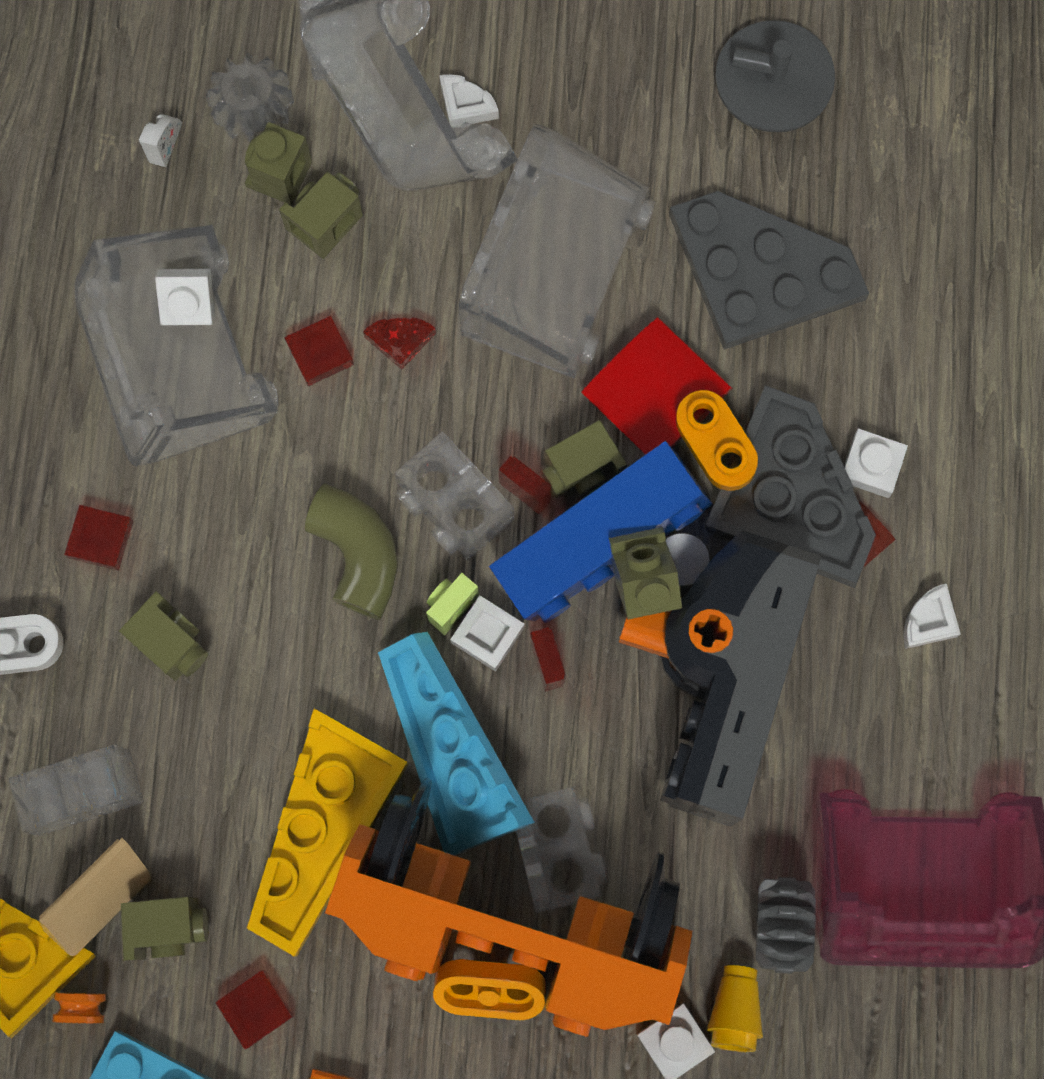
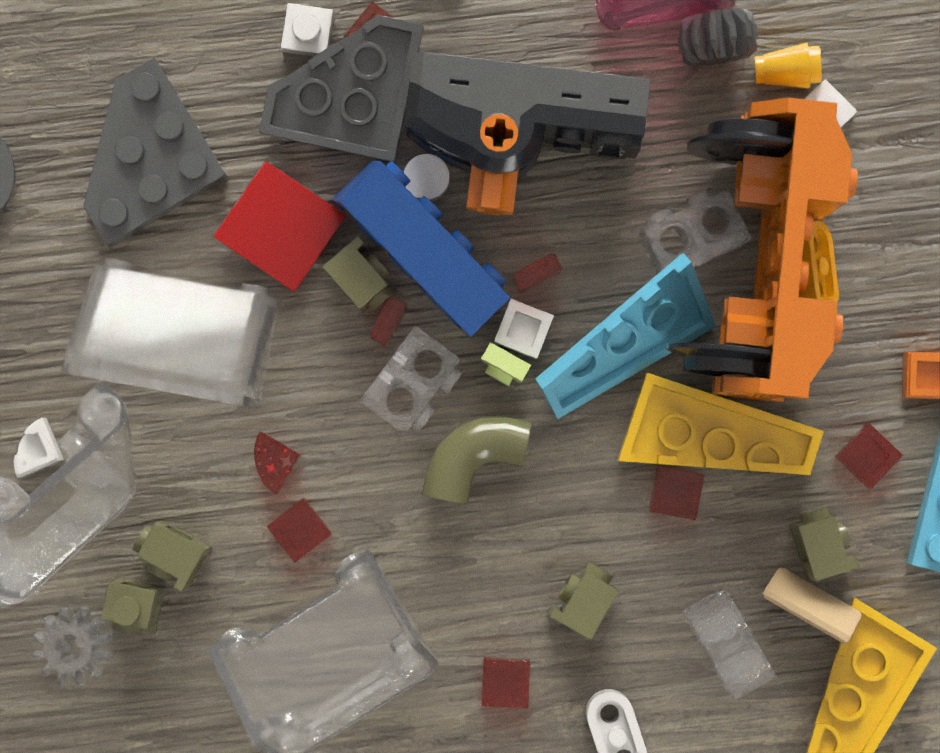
camera: 105 degrees left, 10 degrees up
orange bush [52,992,106,1023] -> none
white tile [139,114,182,167] -> none
white plate [155,269,215,325] -> none
olive brick [609,527,682,619] -> none
light orange plate [676,390,758,491] -> none
none -> clear red tile [649,466,704,520]

